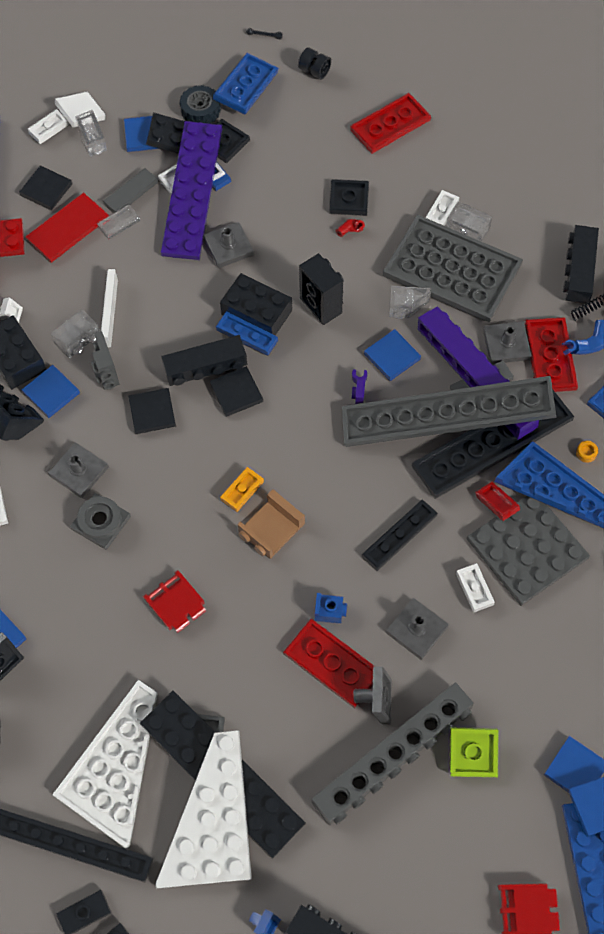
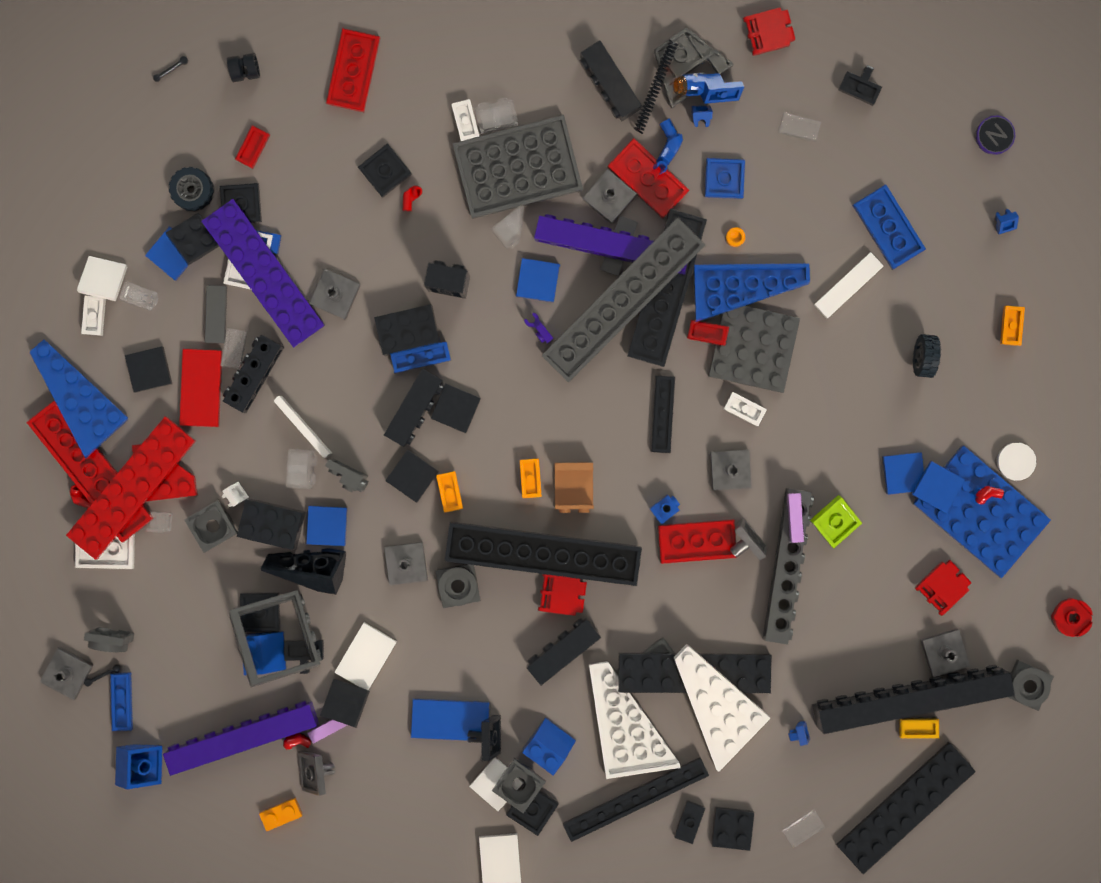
camera: 45 degrees left, 25 degrees up
blue tile [213,53,278,115] -> none
none -> black brick [223,335,284,413]
none -> red tile [235,125,270,169]
none -> light orange plate [436,471,463,513]
none -> black brick [445,522,642,586]
none -> blue slope [522,717,576,776]
none -> black brick [526,618,601,686]
none -> lavender piece [787,493,804,543]

